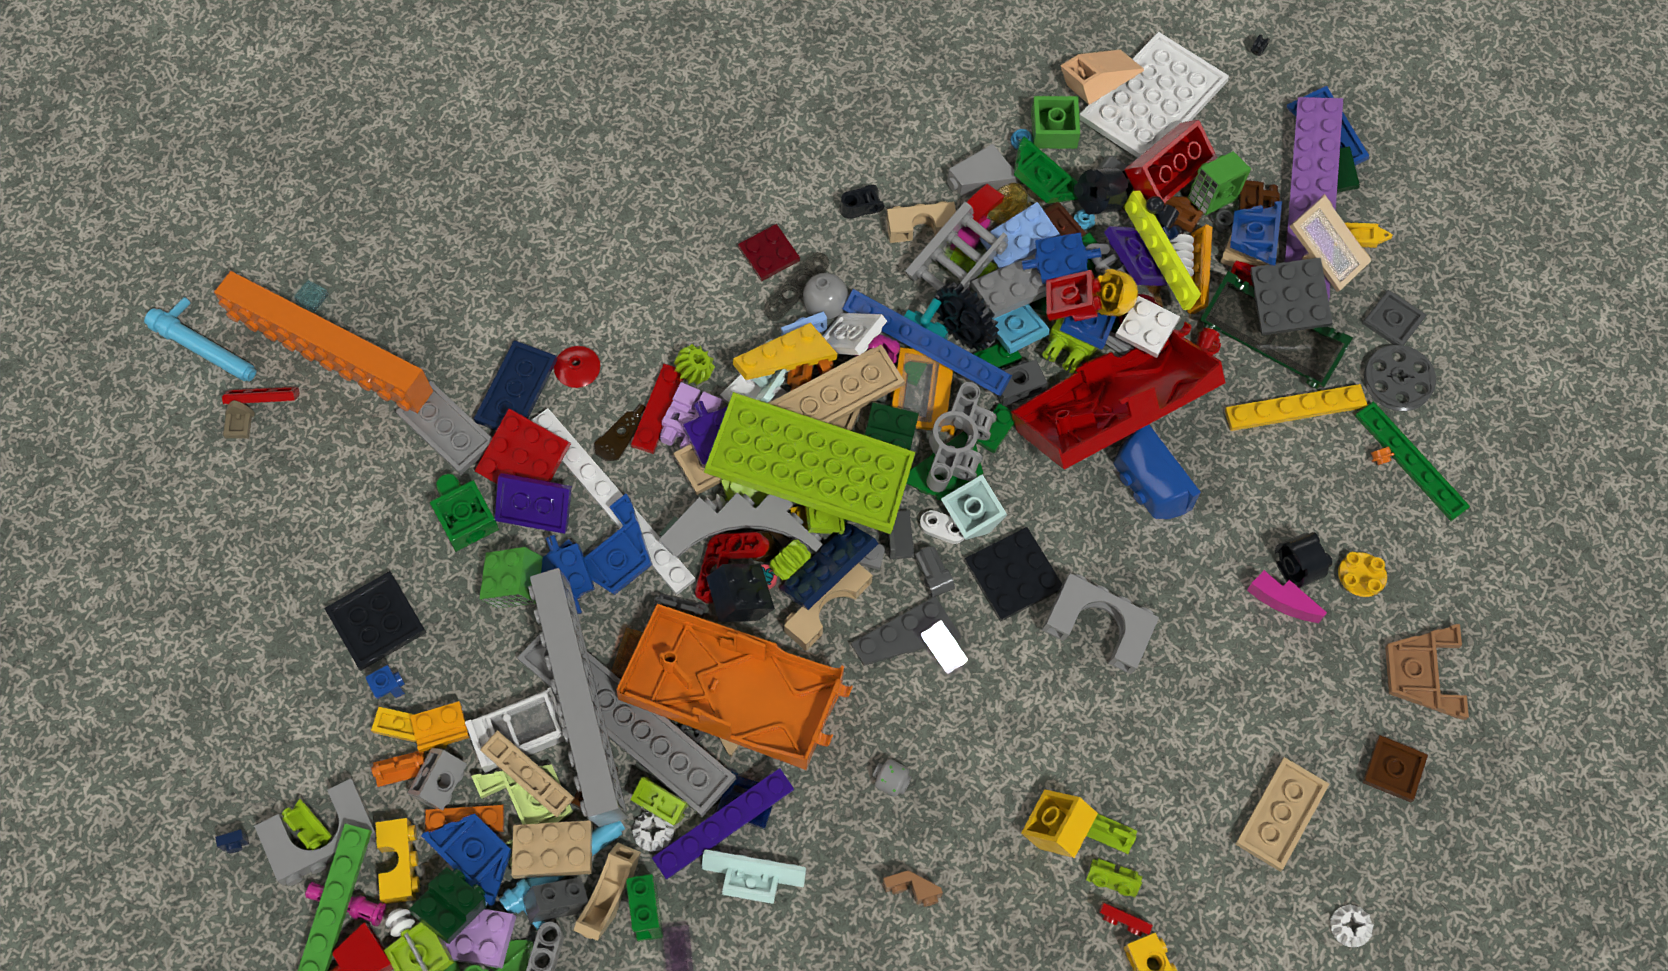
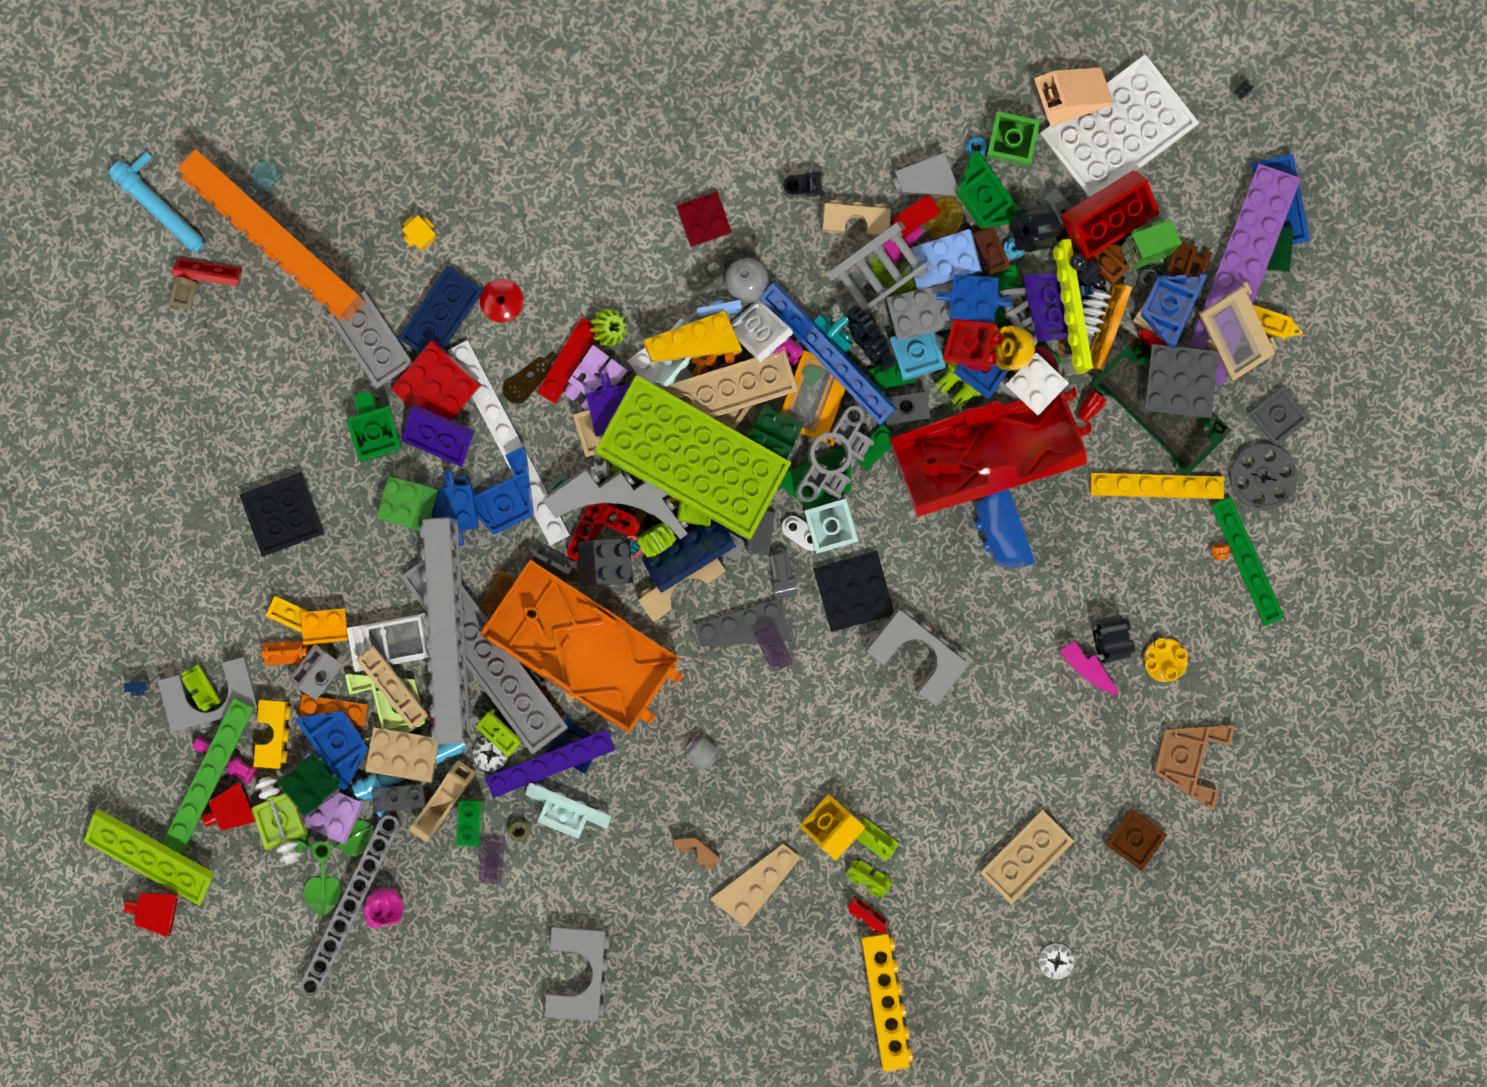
camera: 15 degrees right, 20 degrees up
blue bracket [366,665,405,699] -> none
none -> yellow brick [402,215,438,252]
none -> olive plate [508,819,530,842]
none -> tan wing [710,844,801,927]

